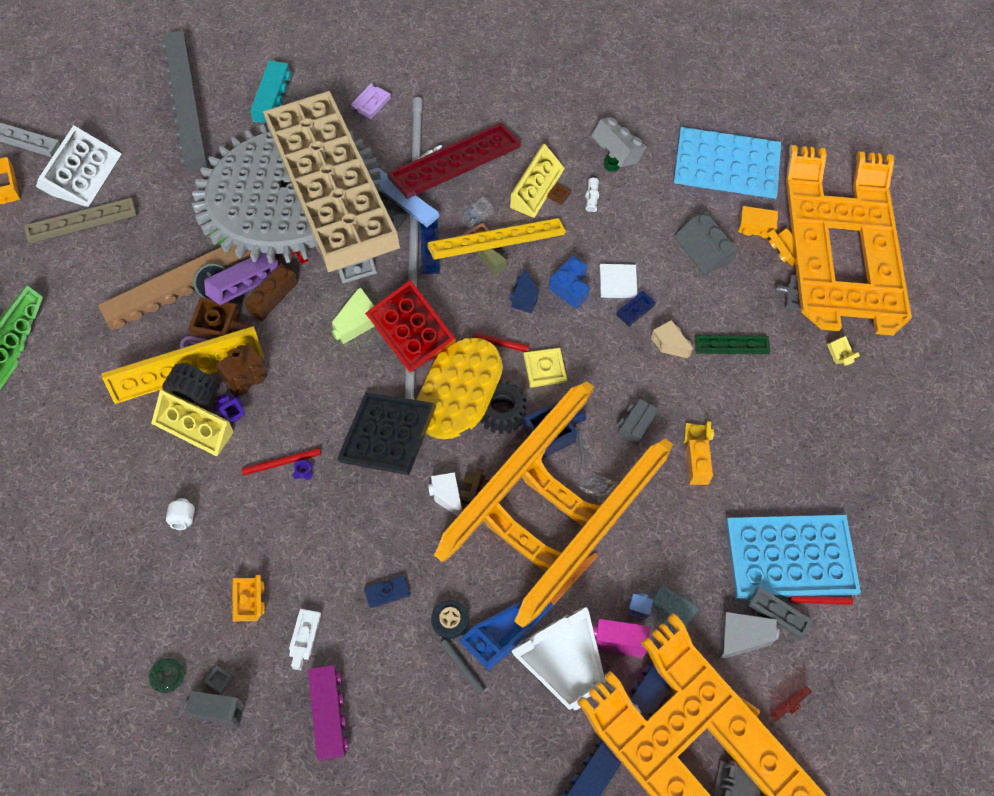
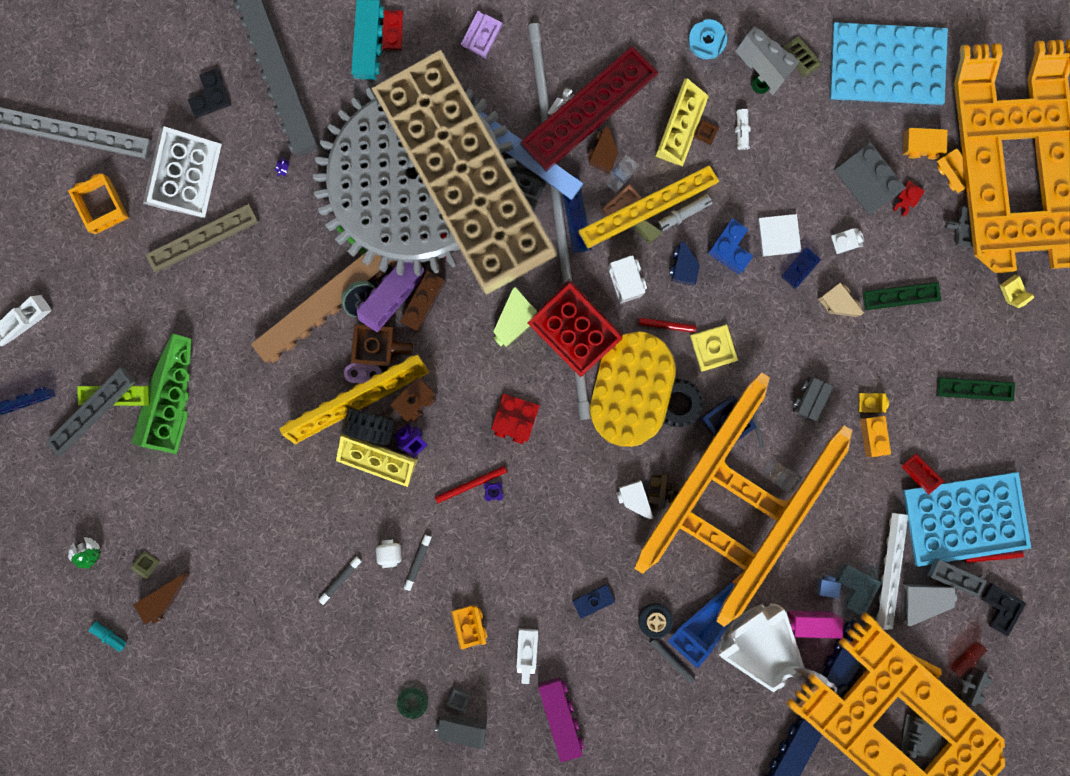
camera: 10 degrees left, 25 degrees up
black plate [337,392,436,475] -> none
none -> black plate [188,68,231,118]
none -> dark purple plate [275,157,290,177]
none -> dark grey bar [318,556,362,605]
none -> red plate [383,10,403,50]
none -> dark grey bar [404,534,432,591]
none -> red plate [491,394,540,444]
none -> reddish brown slope [587,126,618,174]
none -> white brick [608,256,647,304]
none -> light grey pin [657,194,713,232]
none -> medium azure plate [688,19,727,59]
none -> olive slope [782,36,822,78]
none -> white bracket [831,228,864,254]
none -> white plate [876,513,908,630]
none -> red plate [893,181,925,217]
none -> red plate [901,454,944,495]
none -> dark green tile [936,377,1015,402]
none -> dark grey hips [958,666,992,706]
none -> black plate [981,583,1027,637]

